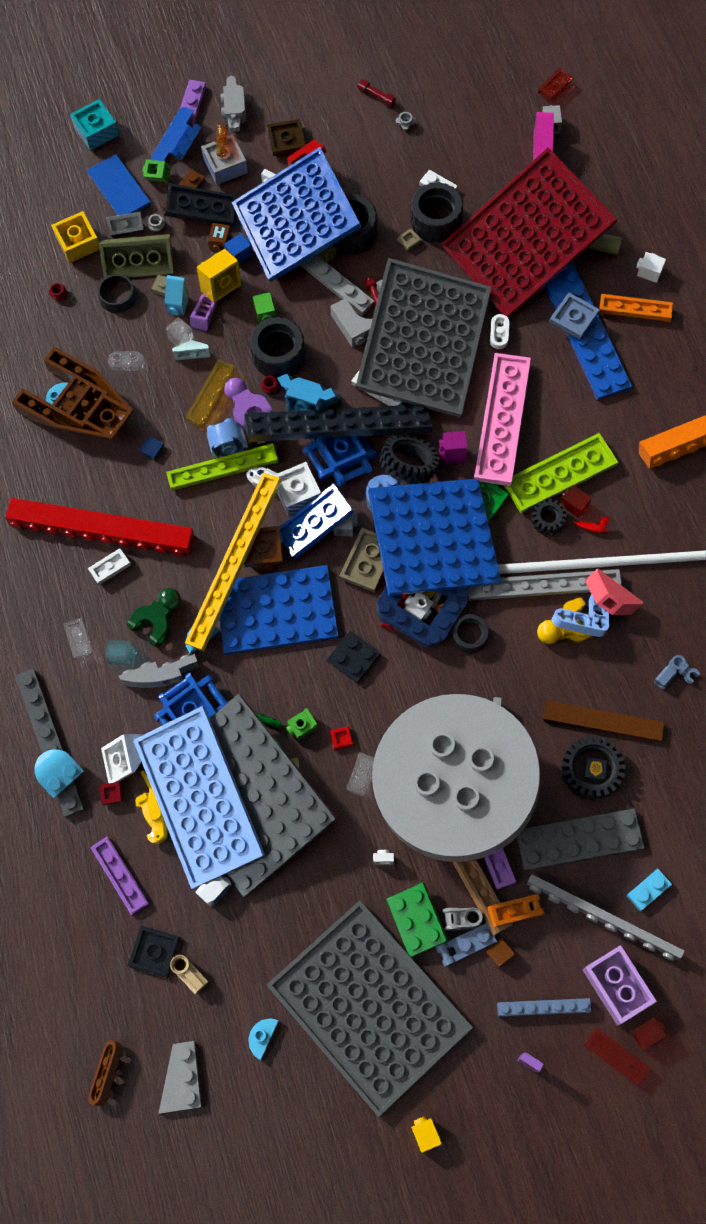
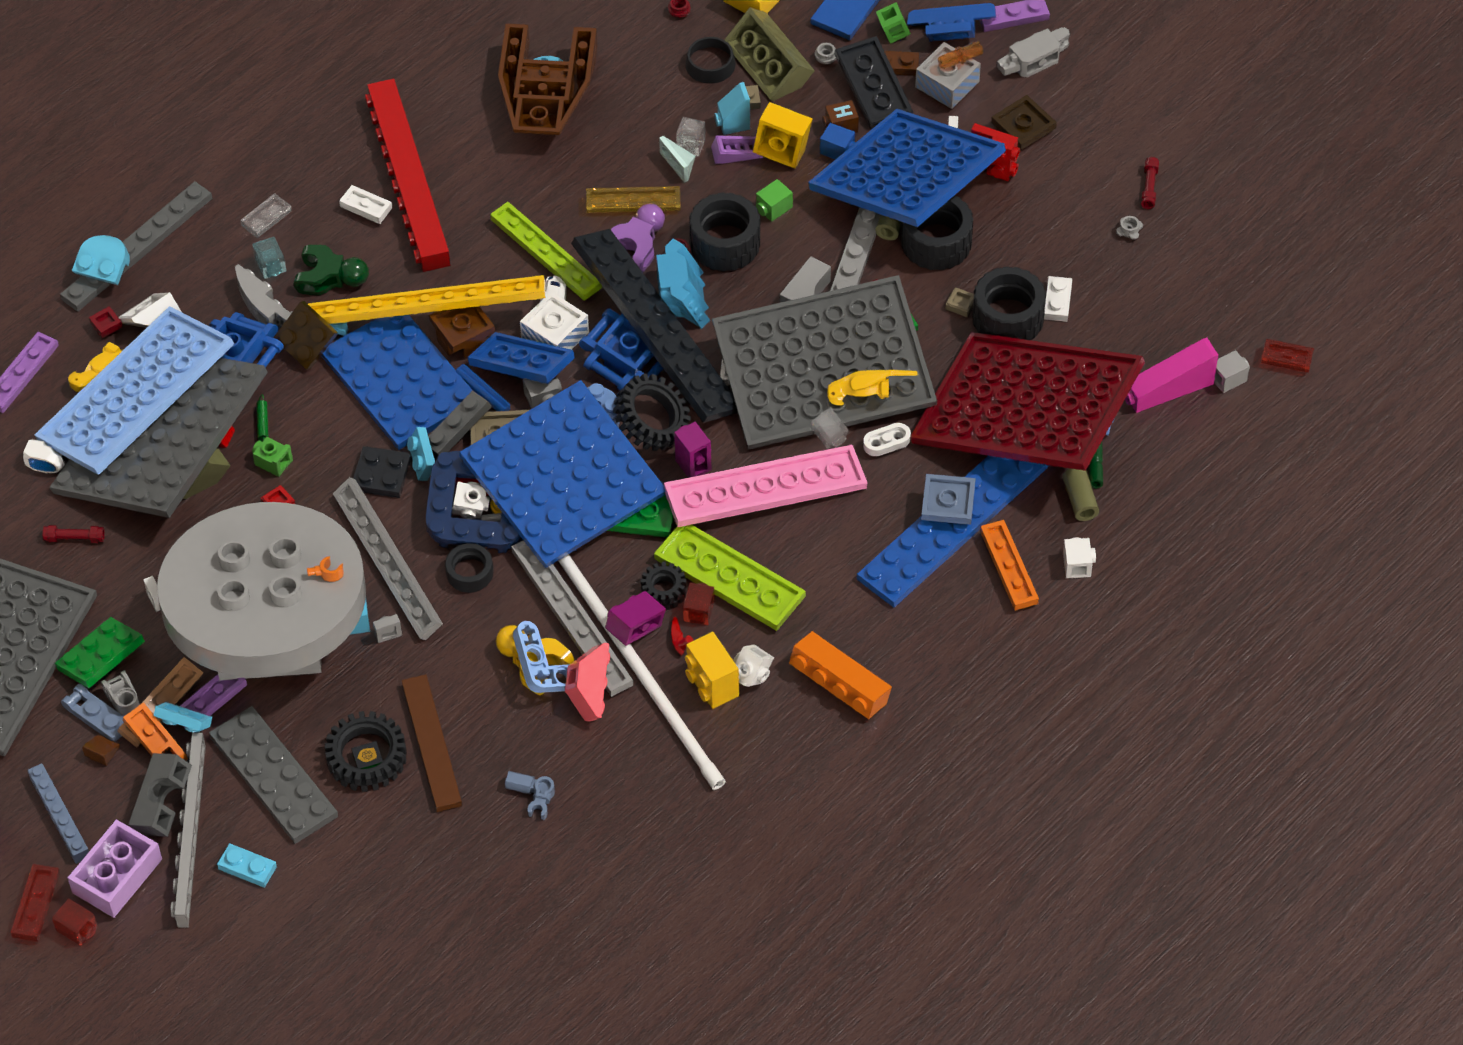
camera: 60 degrees right, 15 degrees down
light grey plate [106,212,144,235] -> none
clear plate [108,351,144,371] -> none
dark blue tile [139,436,164,460] -> none
medium blue brick [207,418,248,458] -> none
none -> dark red bar [43,525,105,543]
none -> dark grey arch [128,753,192,837]
none -> medium azure plate [153,702,212,733]
none -> dark brown plate [273,301,338,370]
none -> orange piece [307,556,344,582]
none -> light grey plate [333,477,443,640]
none -> medium azure plate [407,427,435,481]
none -> dark grey plate [428,390,491,456]
none -> blue axle [456,364,510,412]
none -> magenta brick [605,591,666,646]
none -> yellow brick [685,632,739,709]
none -> white brick [733,645,774,687]
none -> clear brick [810,407,848,449]
none -> yellow animal [827,370,917,406]

